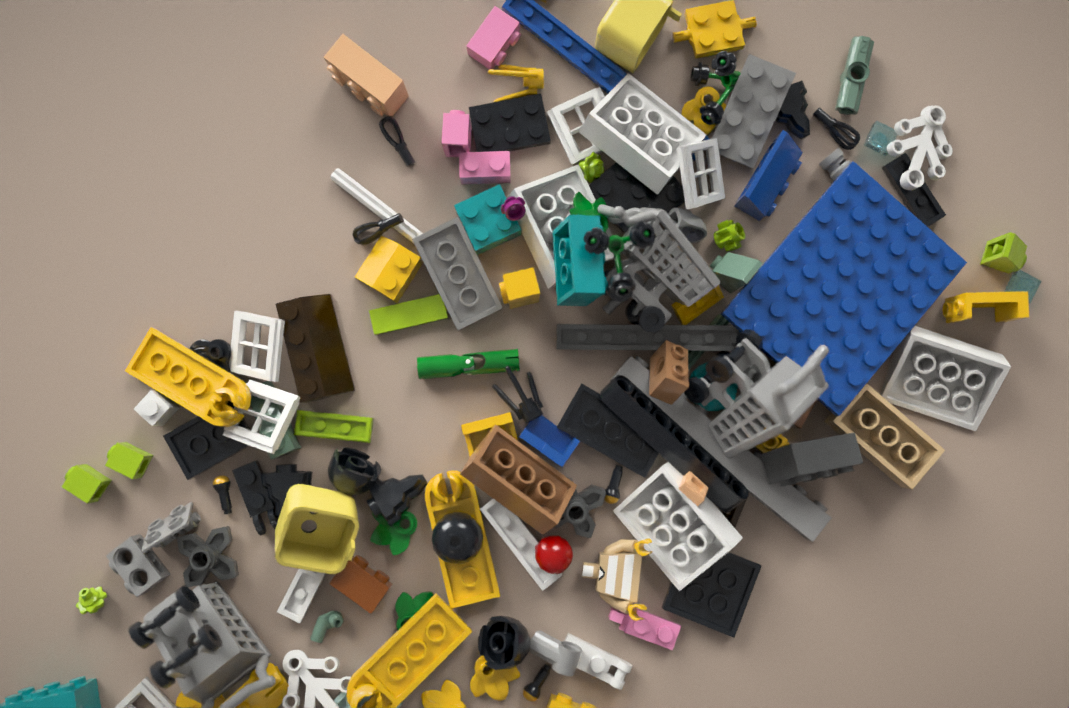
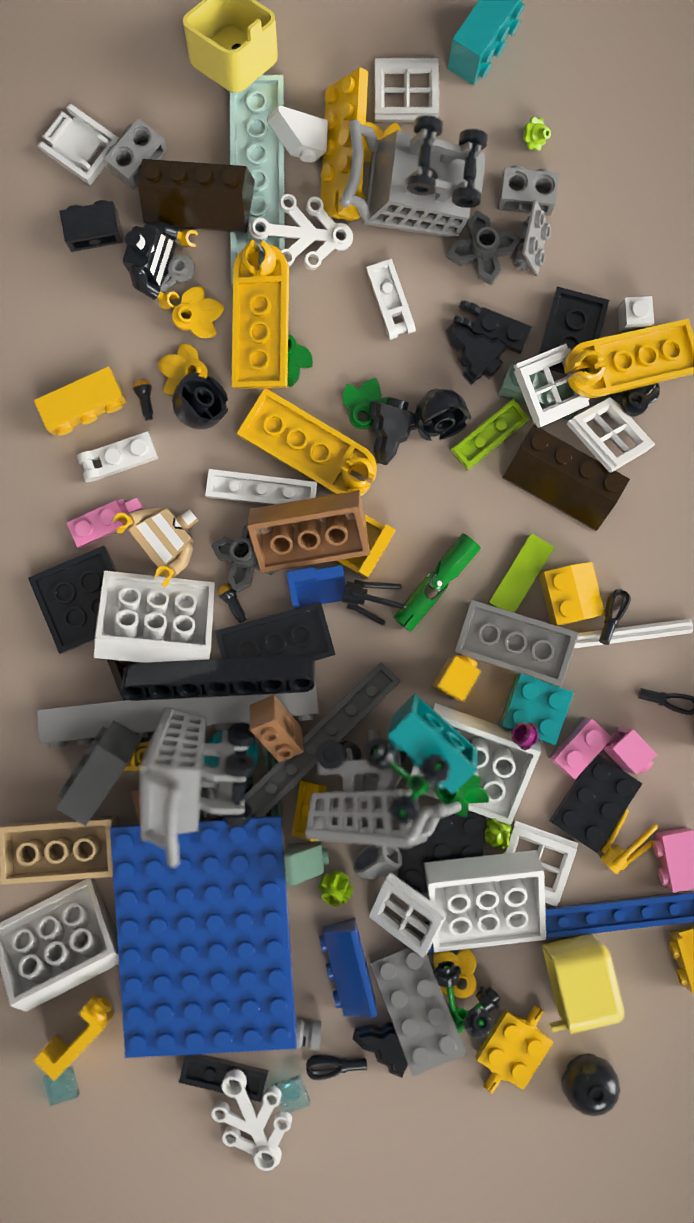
camera: 140 degrees right, 0 degrees up
lime brick [62,464,112,504] -> none
lime brick [105,442,154,479] -> none
black piece [212,475,232,515] -> none
light yellow piece [275,484,359,574] -> none
sand green arm [310,611,344,643] -> none
dark orange brick [329,555,392,614] -> none
black cylinder [431,512,483,565] -> none
light grey piece [529,631,582,676] -> none
red hair [535,535,573,574] -> none
light nougat tile [678,471,709,506] -> none
sand green piece [835,36,874,115] -> none
lime slope [980,232,1027,274] -> none

